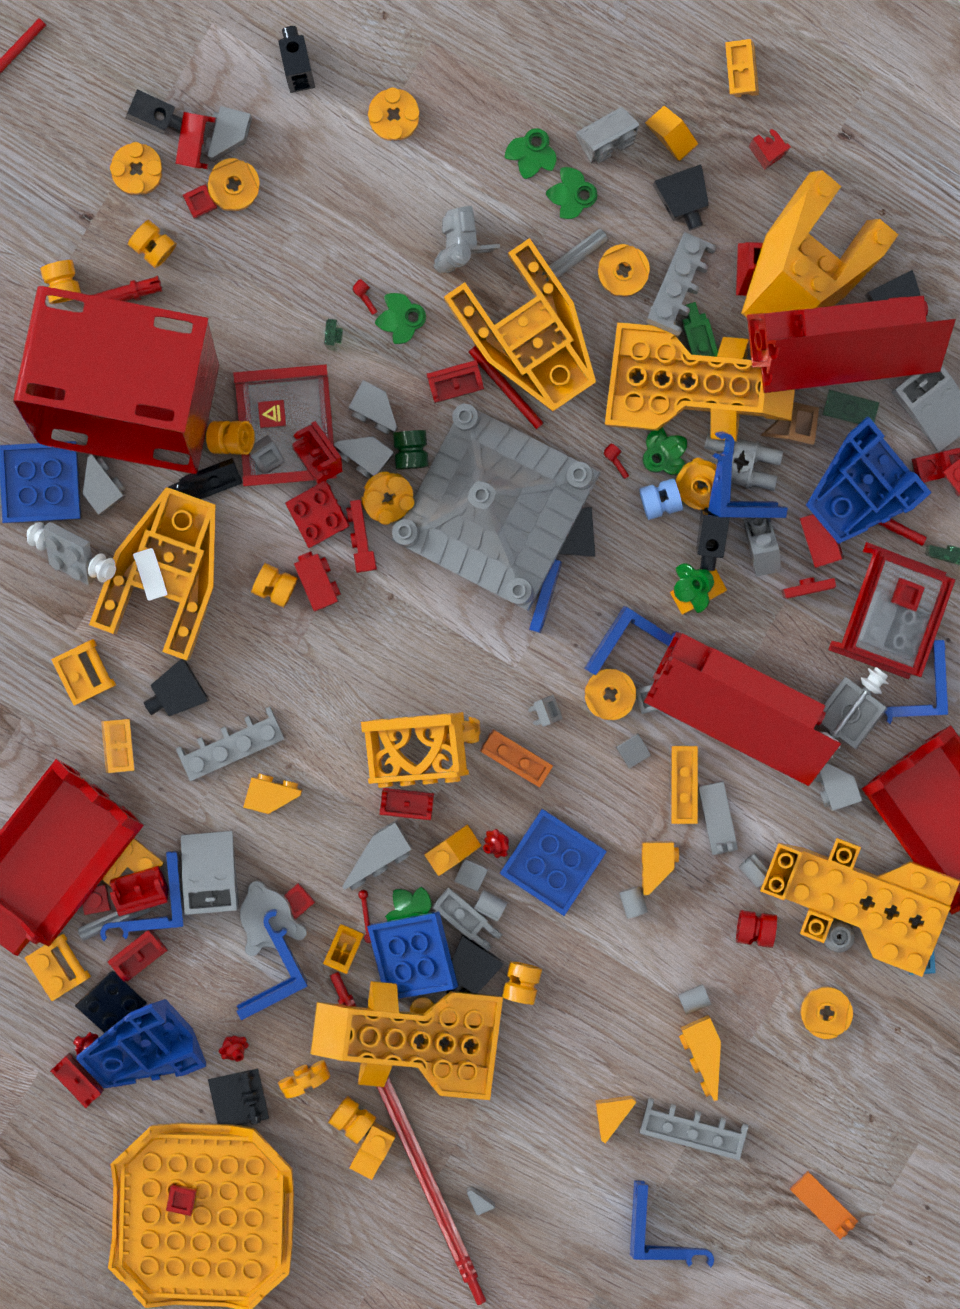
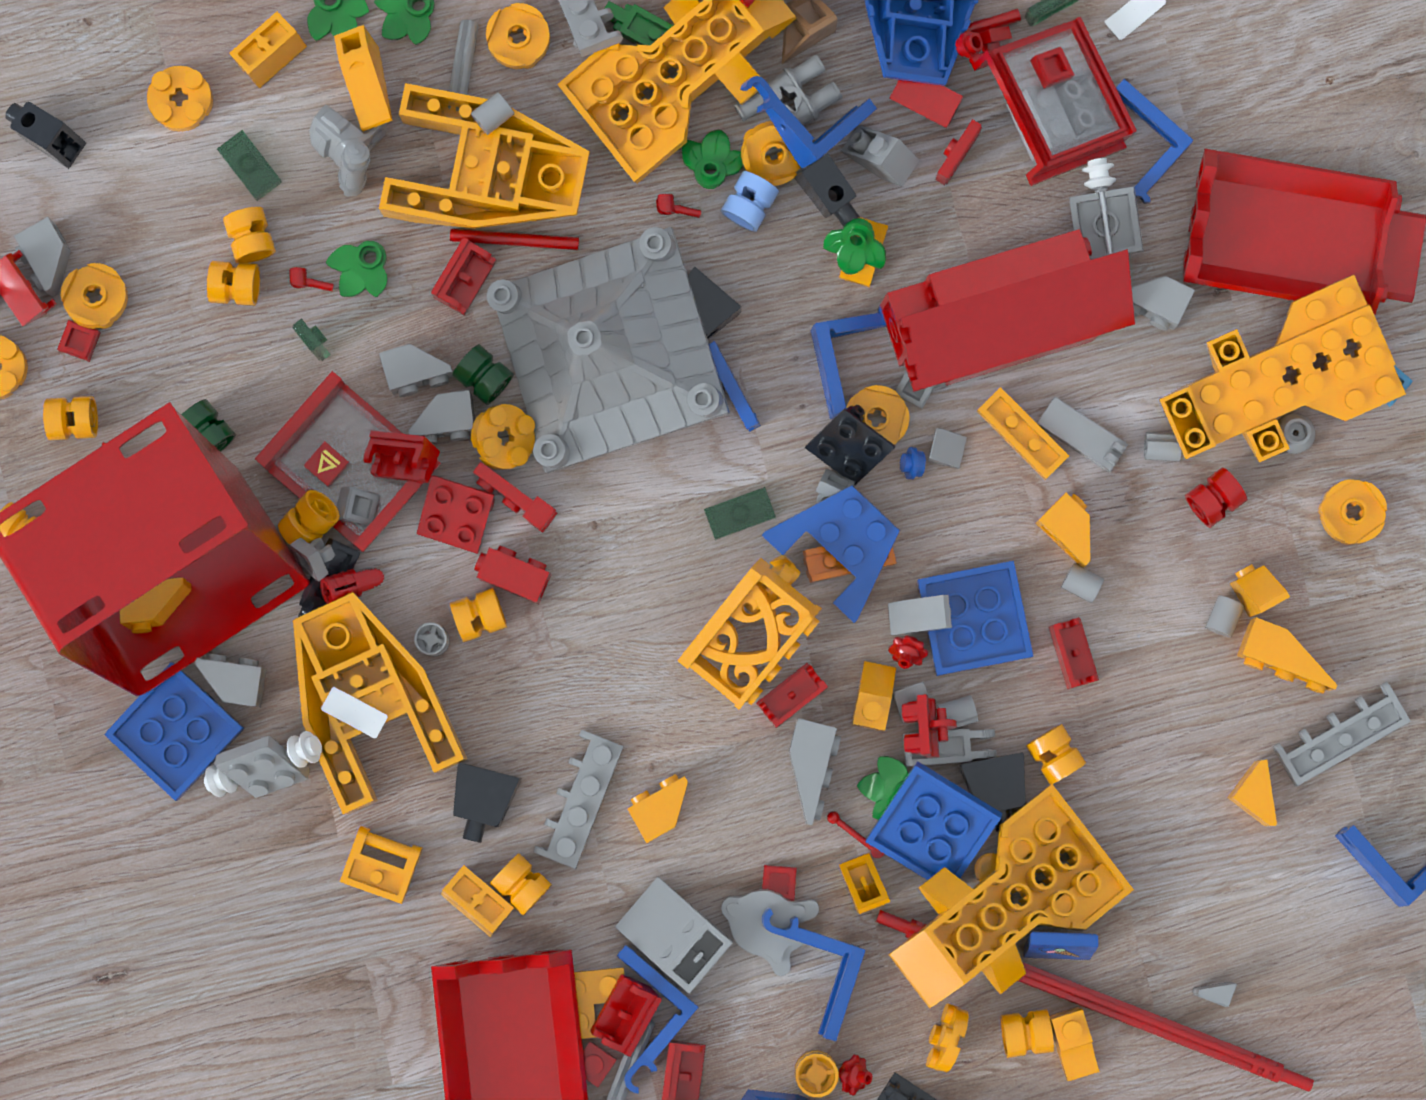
camera: 40 degrees left, 5 degrees down
none -> dark green wheel [181,399,236,452]
none -> light orange wheel [207,261,260,306]
none -> clear green plate [217,130,282,201]
none -> light orange wheel [223,207,276,264]
none -> light orange hinge [229,11,307,89]
none -> light grey tile [290,537,335,581]
none -> red hinge [320,568,385,604]
none -> light orange slope [334,25,393,132]
none -> light grey wheel [414,623,450,657]
none -> light grey piece [471,92,514,135]
none -> light orange wheel [490,853,552,916]
none -> clear green plate [704,487,776,541]
none -> blue wing [762,485,900,623]
none -> light orange wheel [794,1050,839,1097]
none -> black hinge [805,405,896,485]
none -> light grey slope [888,595,952,635]
none -> blue plate [900,447,926,480]
none -> red hips [902,694,957,759]
none -> red plate [955,26,1012,58]
none -> blue tile [1024,932,1098,960]
none -> red hinge [1048,617,1099,690]
none -> light orange slope [1230,564,1290,617]

